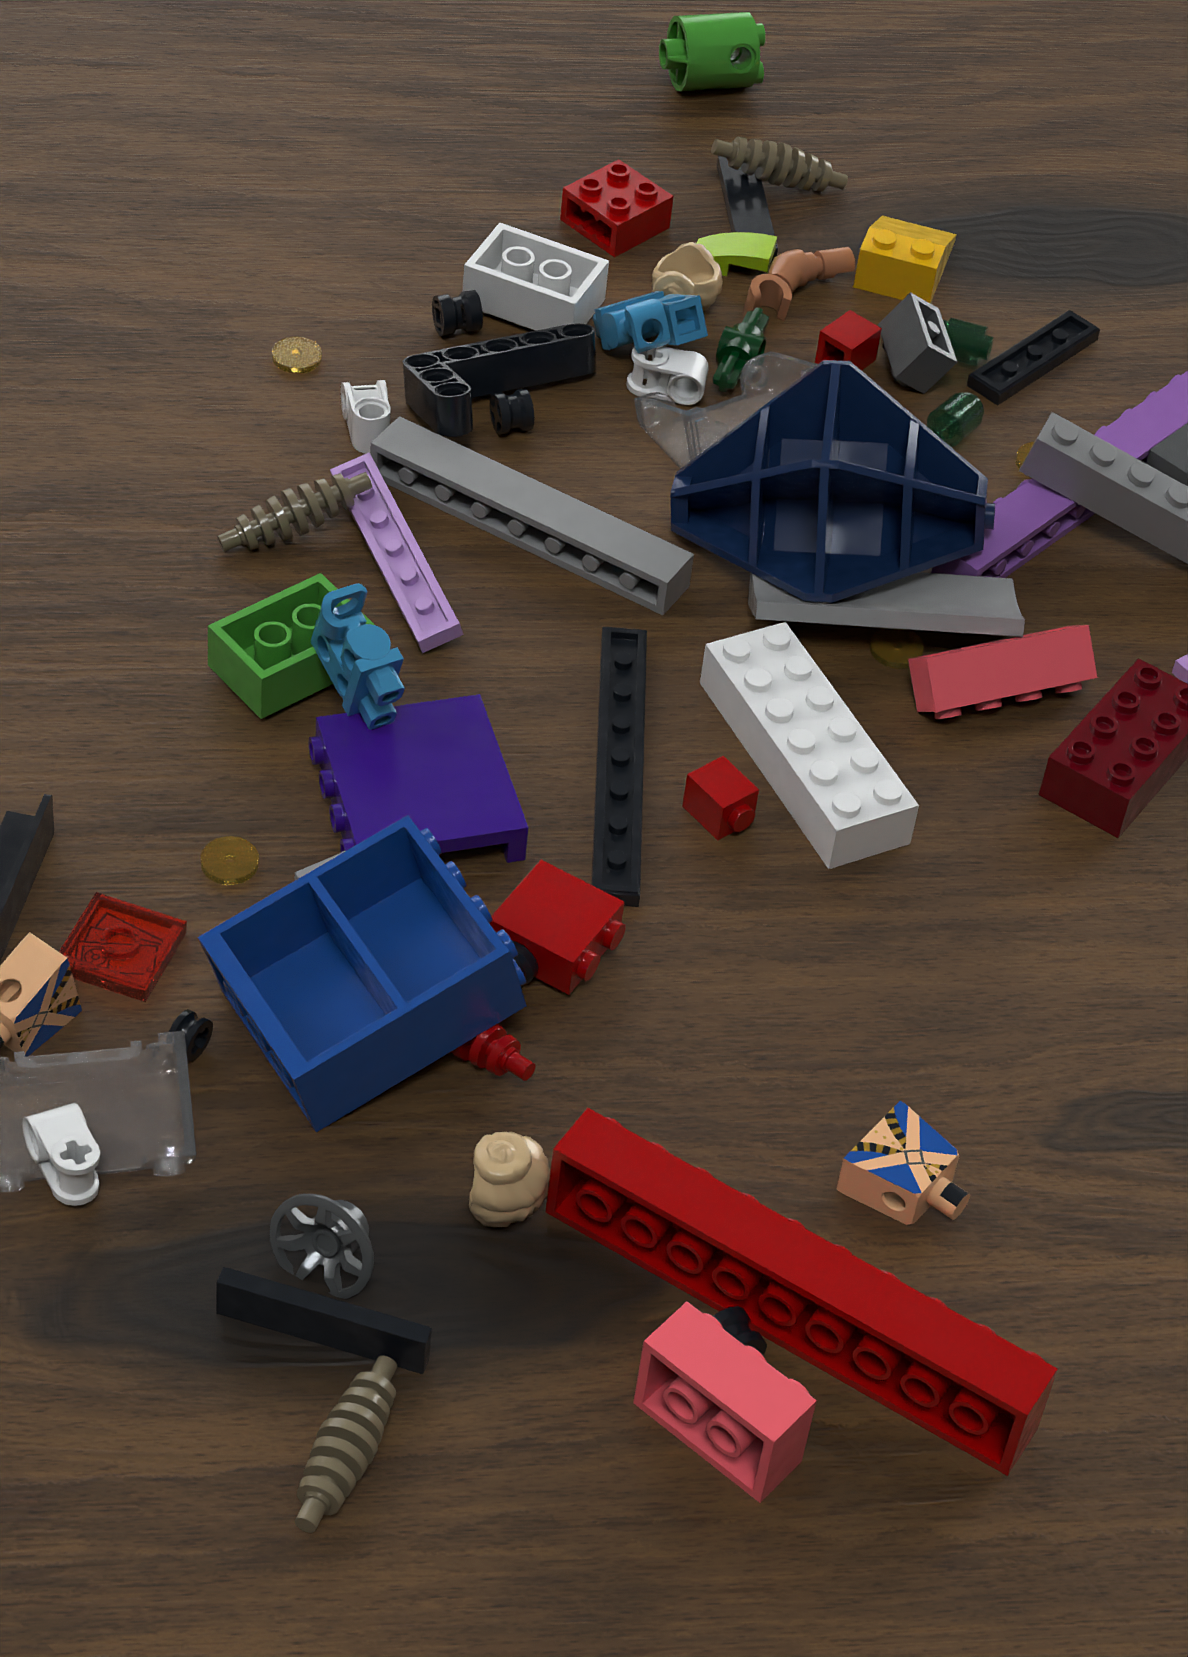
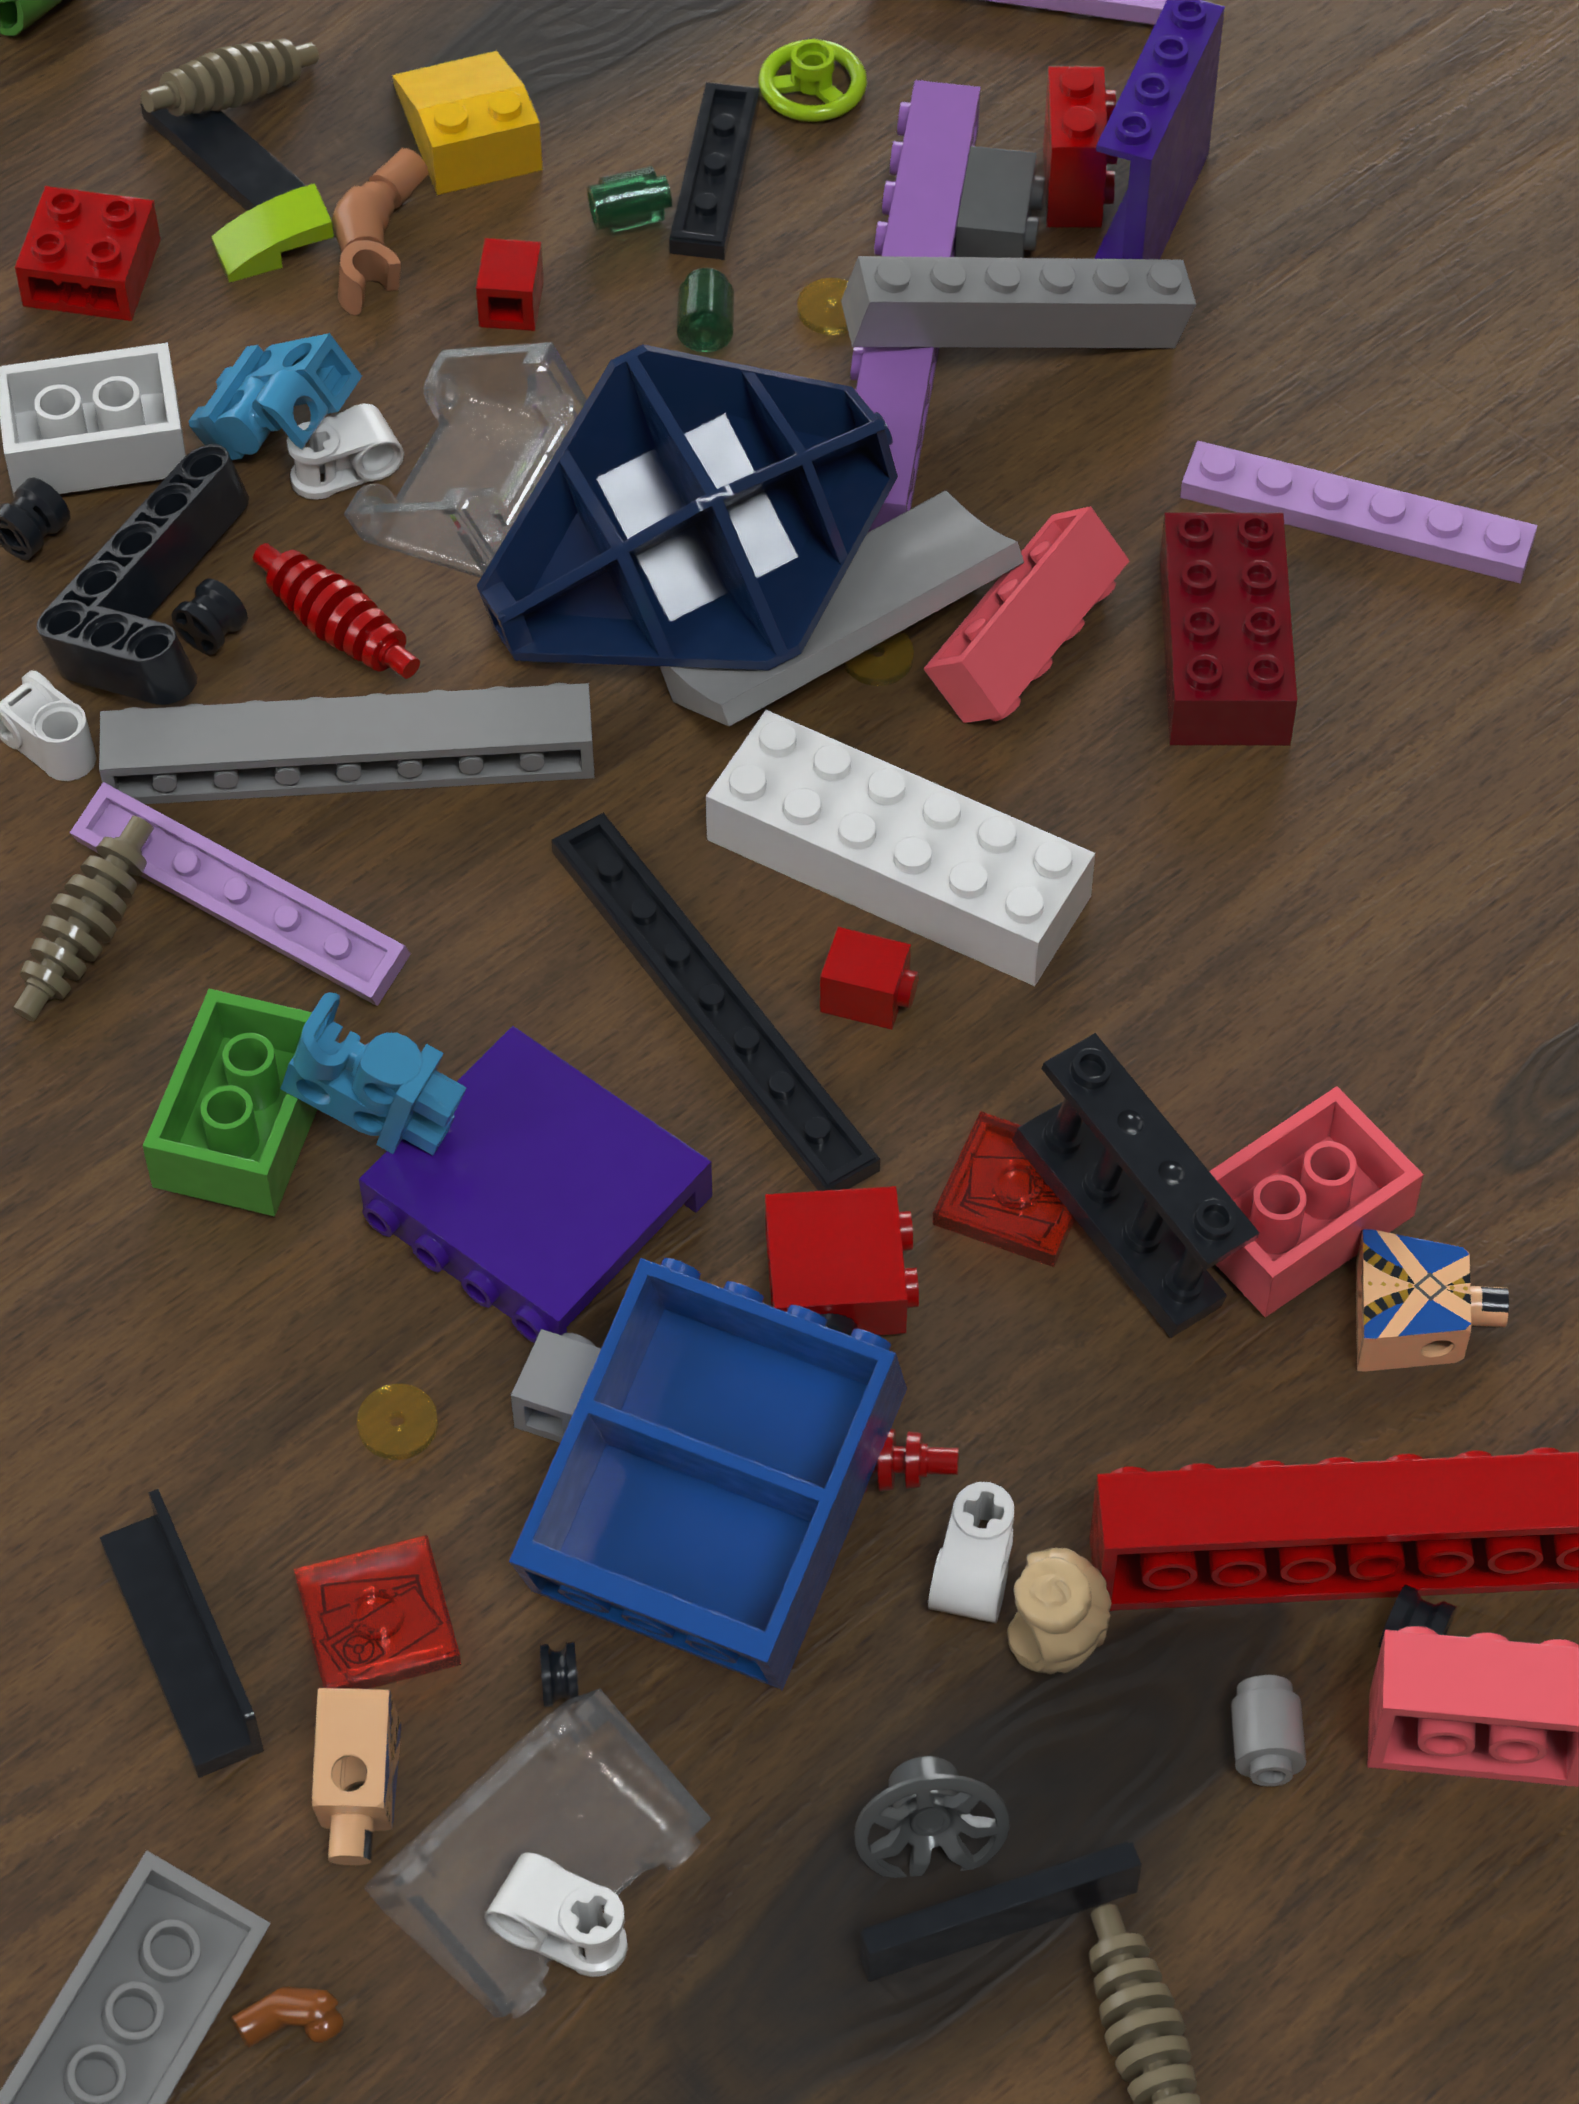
camera: 30 degrees left, 10 degrees up
tan hair [651,242,723,311] -> none
dark green axle [712,307,769,392] -> none
dark grey brick [878,292,957,394] -> none
none -> red piece [253,543,420,679]
none -> lime piece [758,39,867,122]
none -> white piece [928,1482,1014,1623]
none -> clear red tile [933,1111,1075,1267]
none -> black fence [1012,1033,1260,1338]
none -> coral brick [1209,1086,1424,1318]
none -> light grey brick [1231,1675,1306,1786]

